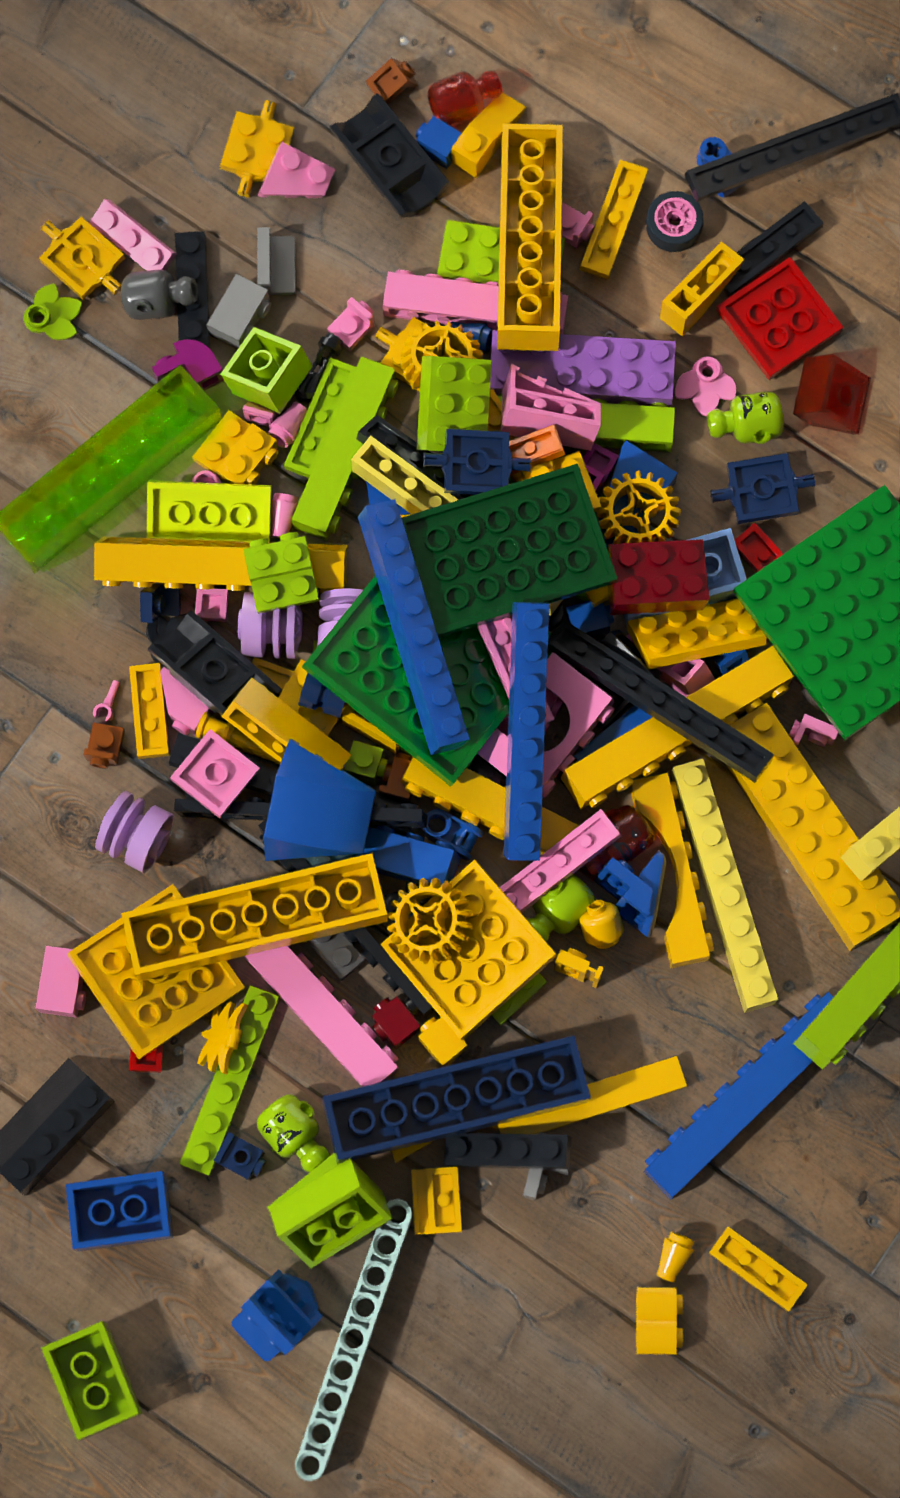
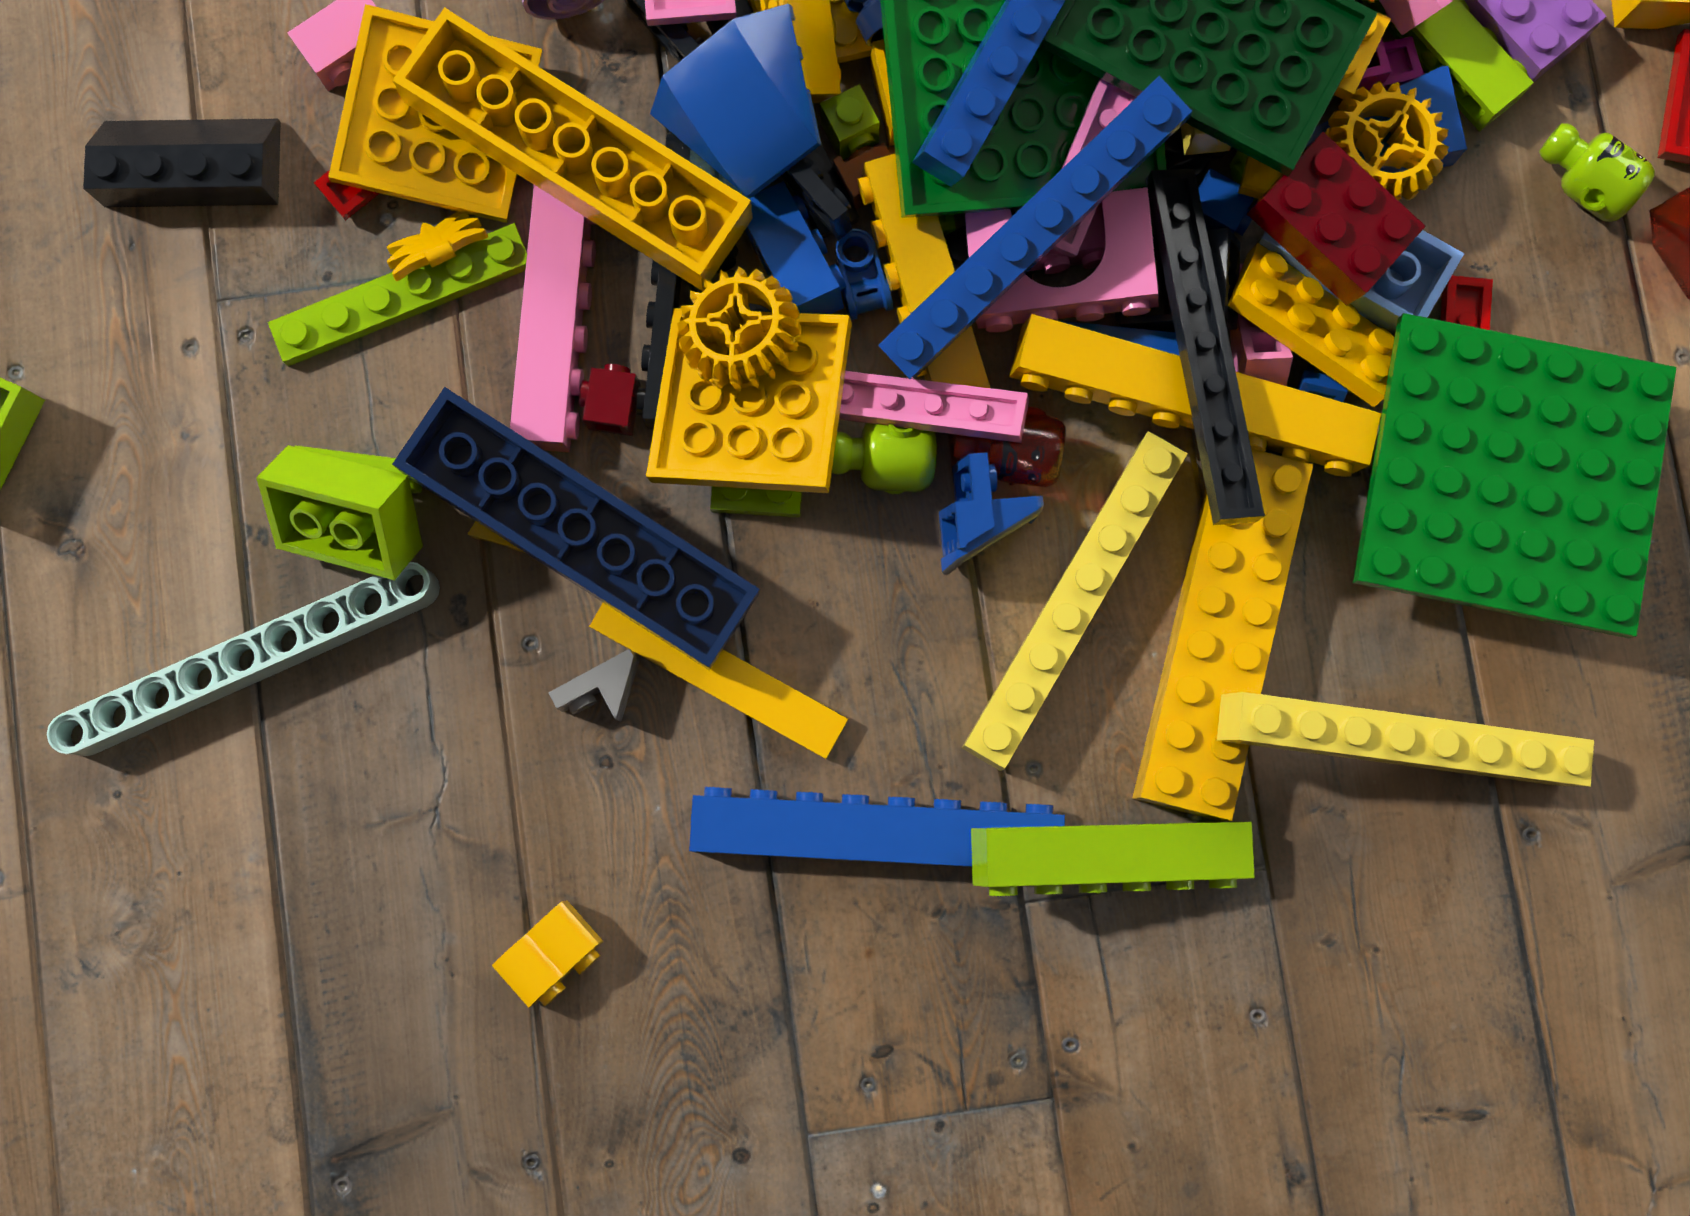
camera: 45 degrees right, 5 degrees up
blue brick [66,1171,174,1252] -> none
dark blue brick [214,1132,266,1181] -> none
blue piece [231,1269,323,1361] -> none
lime piece [257,1094,329,1173] -> none
flat silver plate [307,933,365,982] -> none
yellow plate [411,1167,462,1235] -> none
yellow brick [418,1017,468,1067] -> none
black plate [444,1133,572,1169] -> none
yellow plate [554,948,604,988] -> none
yellow head [579,900,624,949] -> none
yellow arch [630,773,714,968] -> none
yellow cone [656,1231,695,1282] -> none
bright pink plate [675,357,736,416] -> none
yellow plate [708,1227,807,1312] -> none
dark blue plate [710,453,815,524] -> none
bright pink bracket [789,714,838,747] -> none

